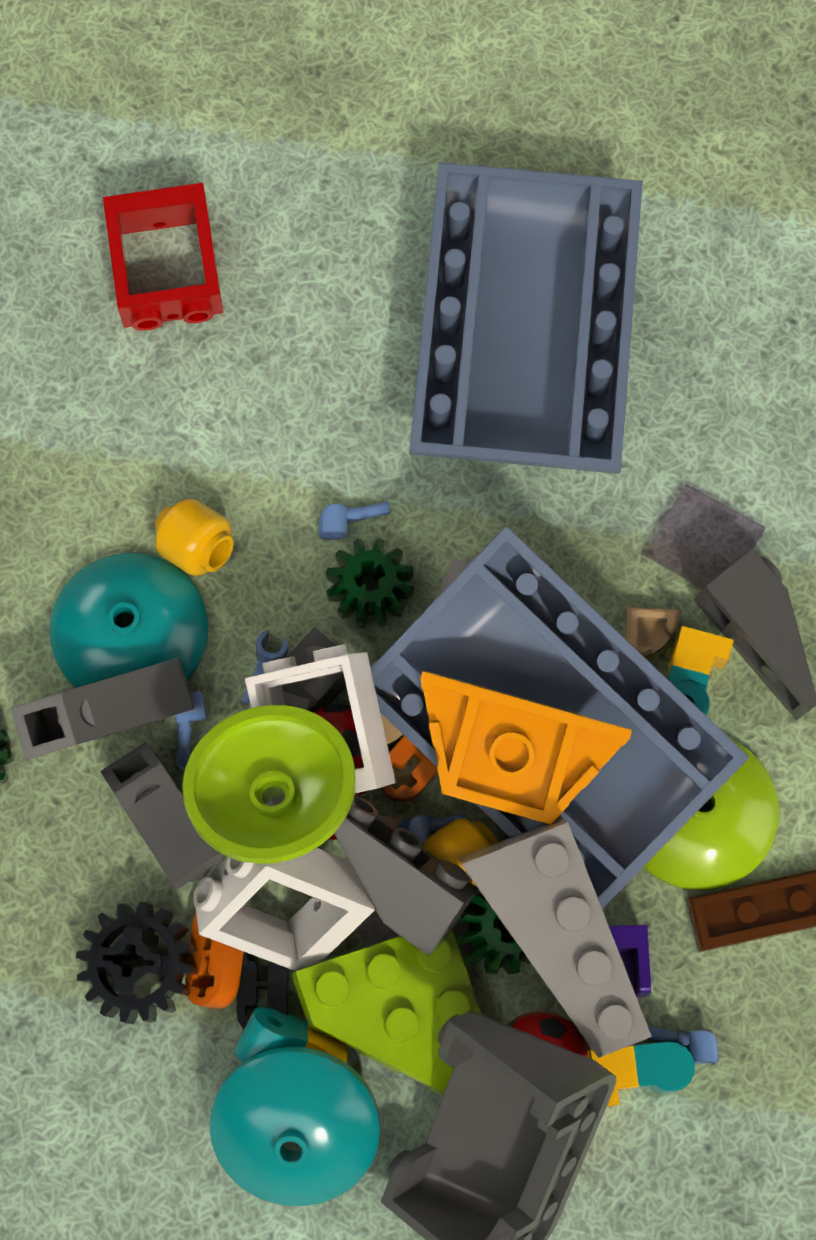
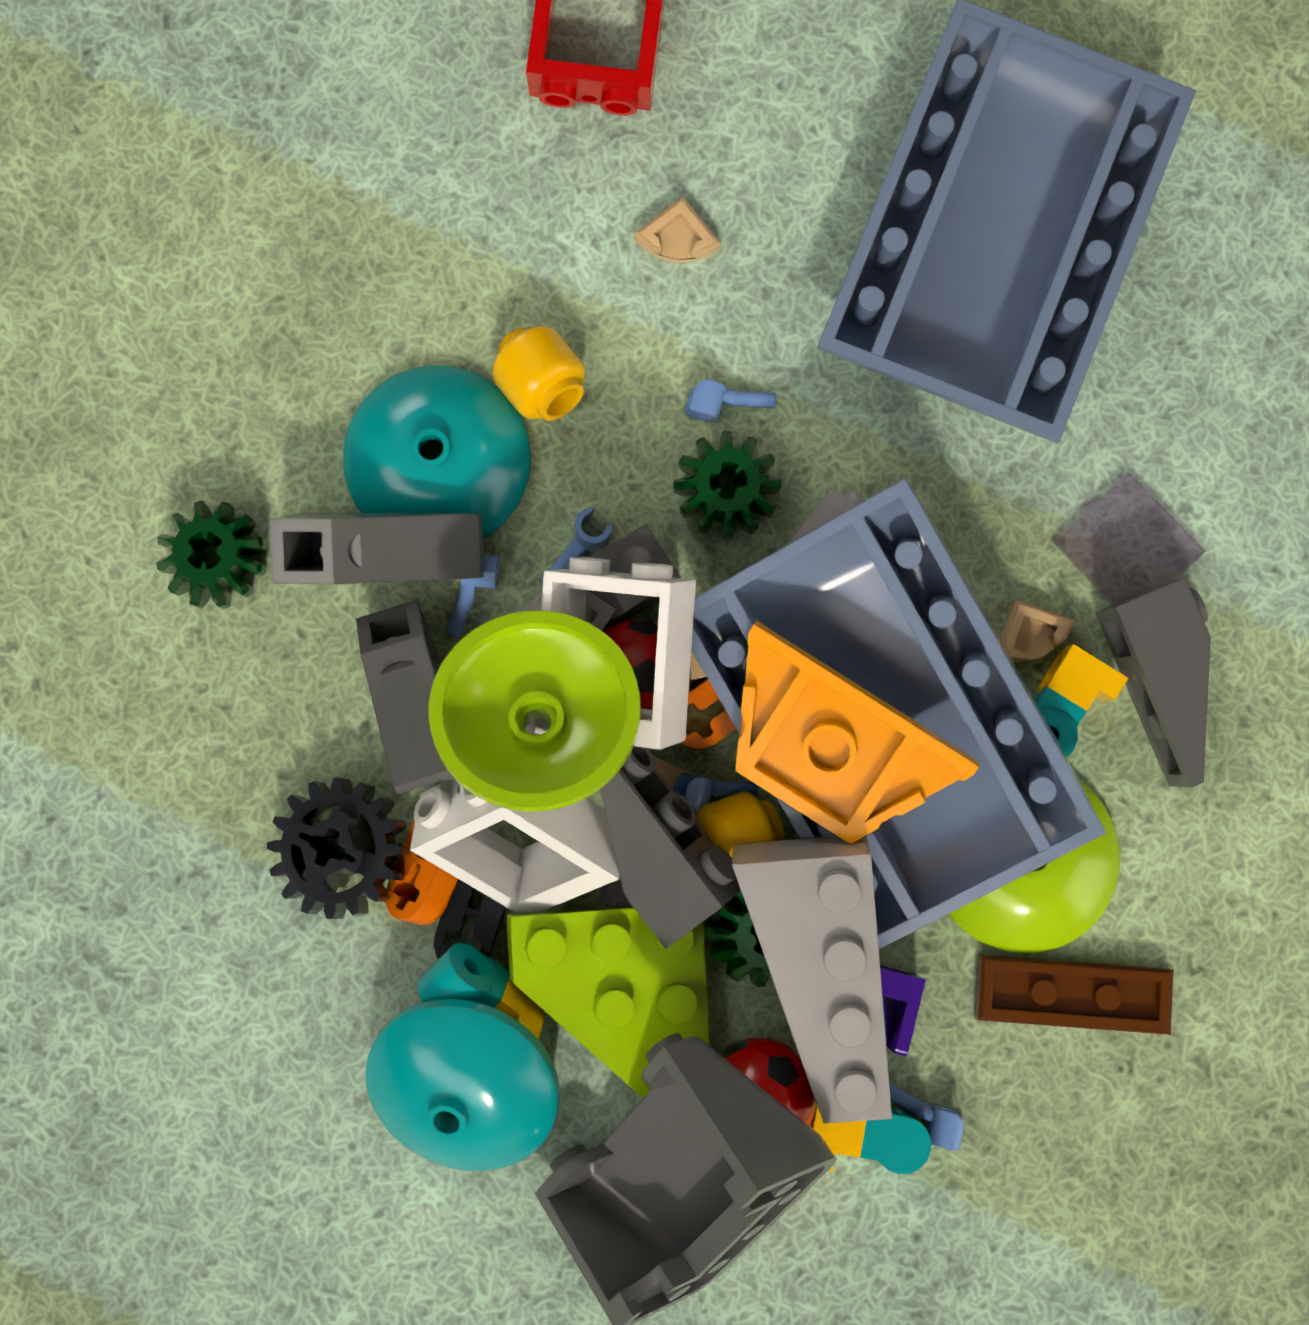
camera: 15 degrees right, 10 degrees up
none -> tan tile [634,197,721,263]

